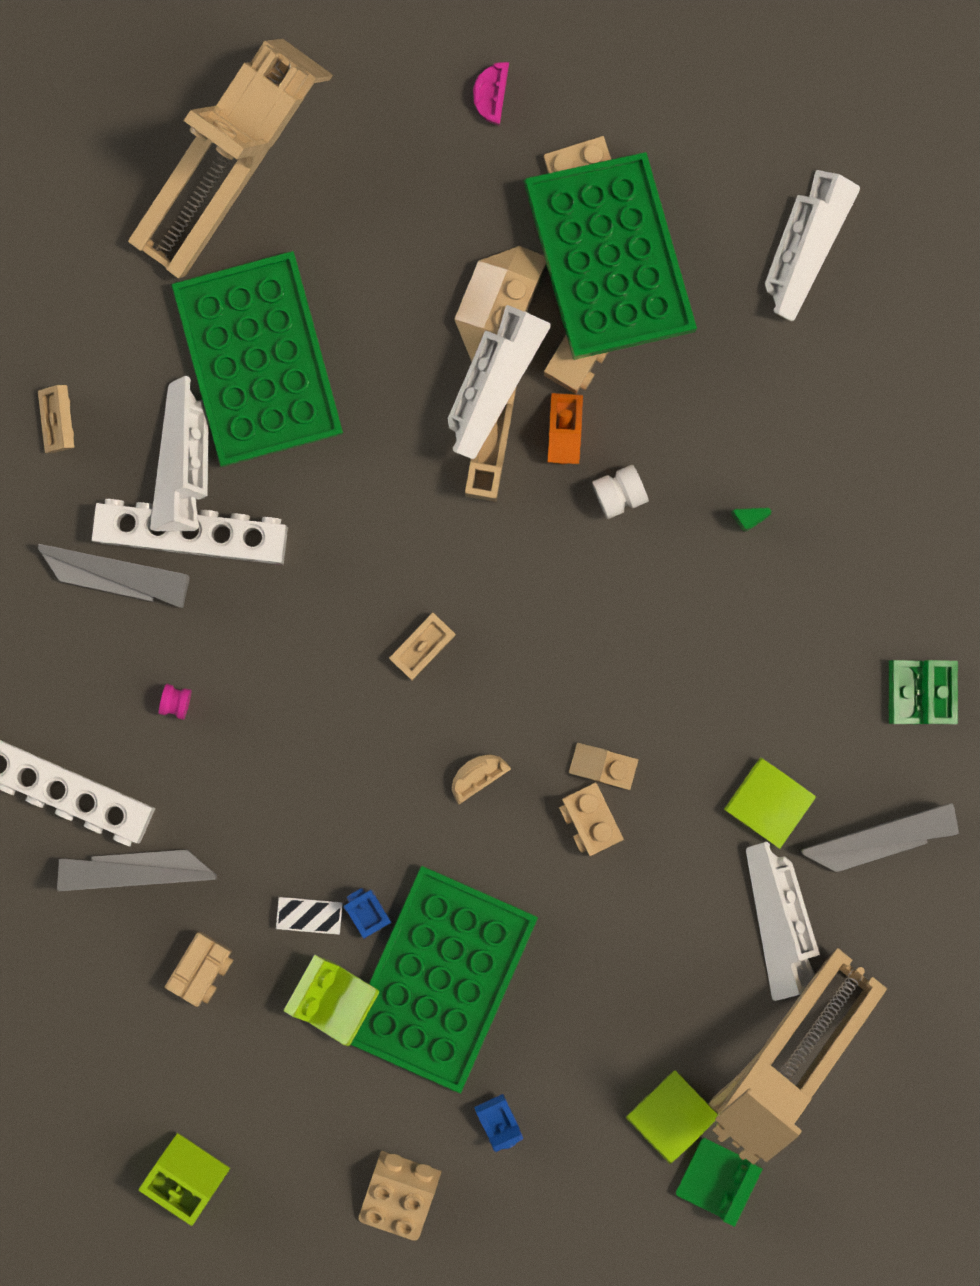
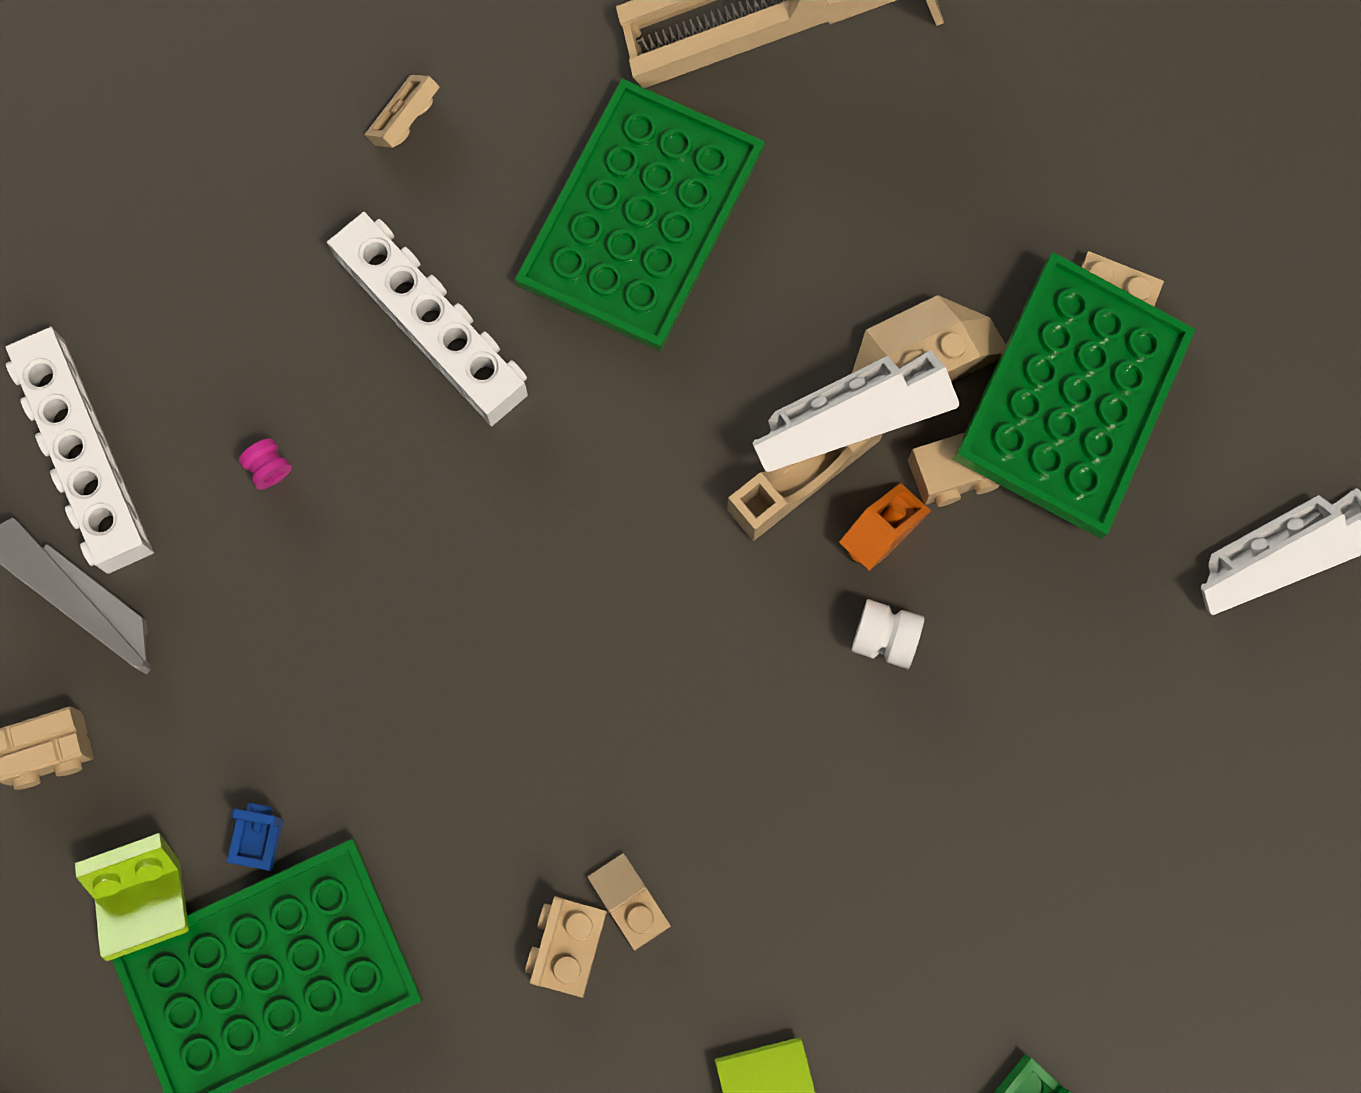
camera: 35 degrees right, 10 degrees down
light grey wedge [38,544,190,608] -> none
white wedge [150,376,209,531] -> none
tile [276,897,343,935] -> none
tan plate [389,613,456,681] -> none
tan plate [452,755,511,804] -> none
dark pink plate [473,62,509,126] -> none
green slope [731,508,772,532] -> none

